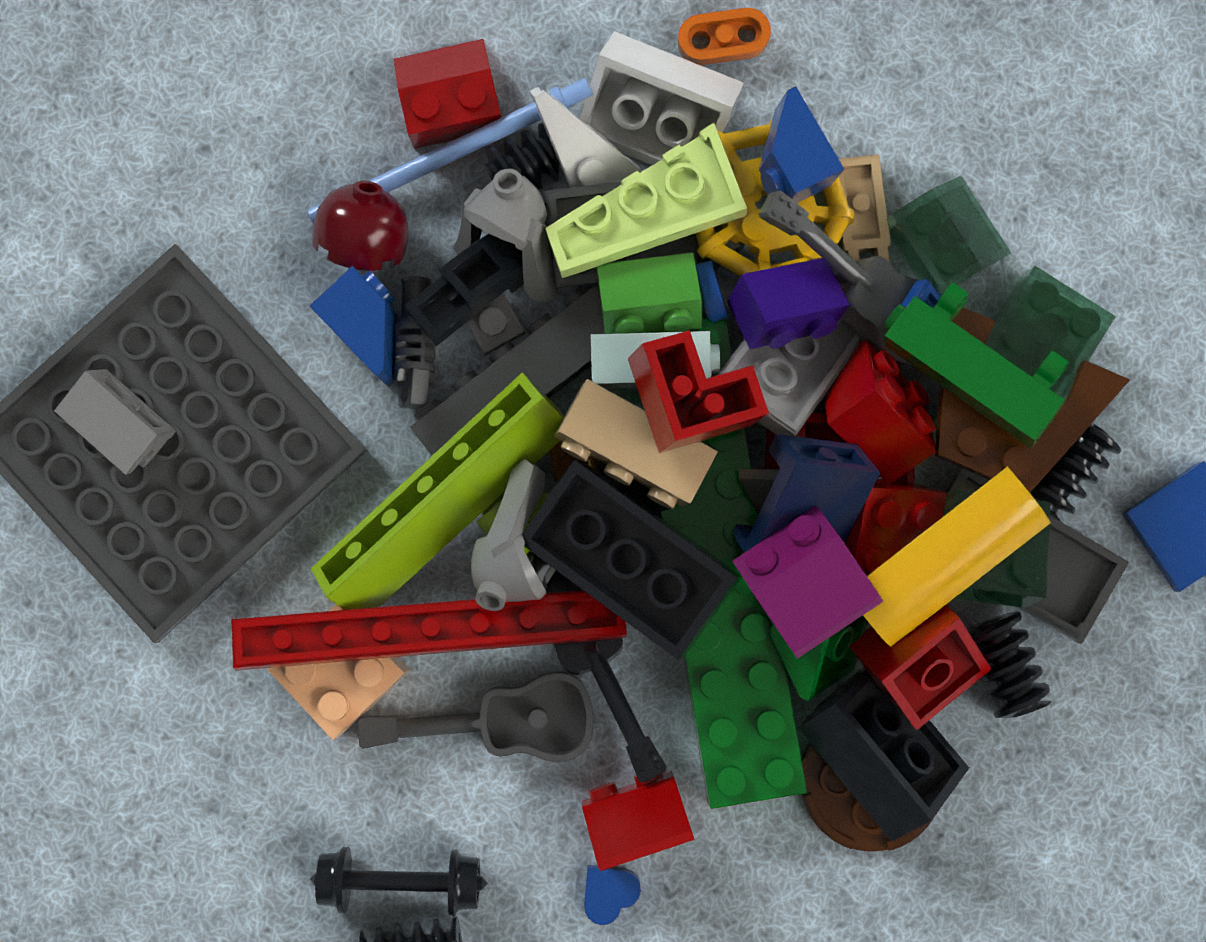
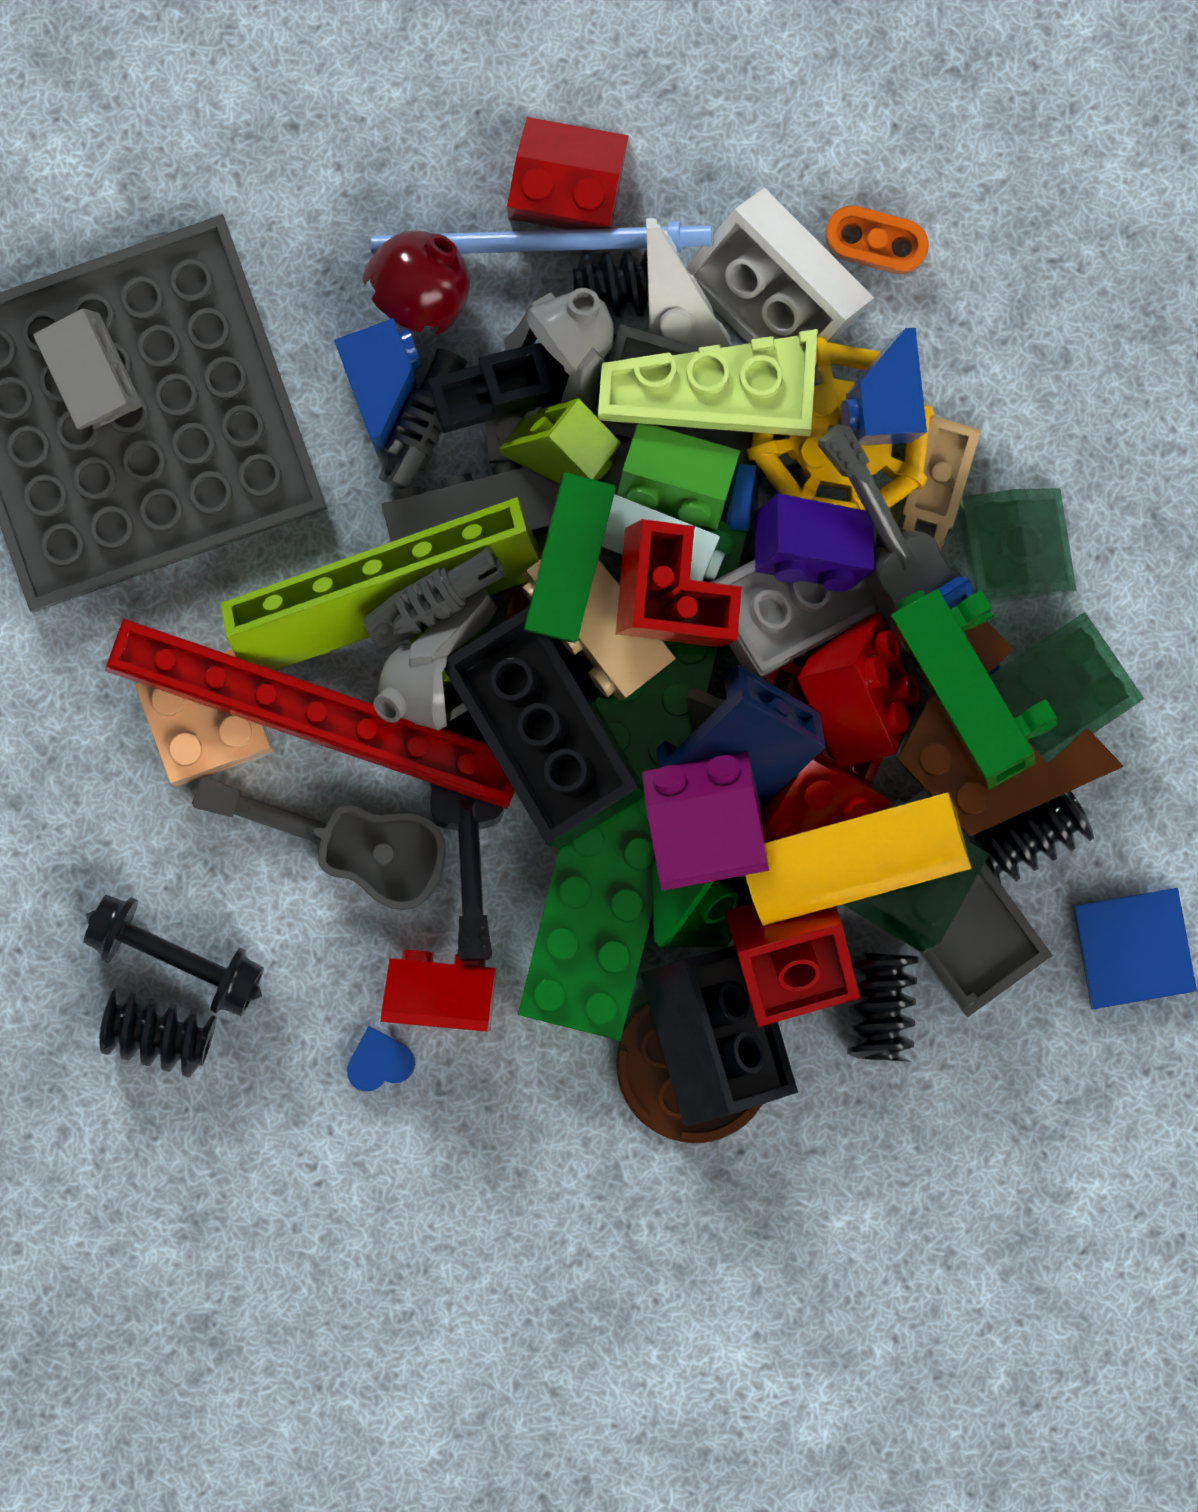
camera: 25 degrees right, 0 degrees up
none -> dark grey hinge [364,547,506,650]
none -> lime slope [498,398,621,484]
none -> green tile [523,472,616,644]

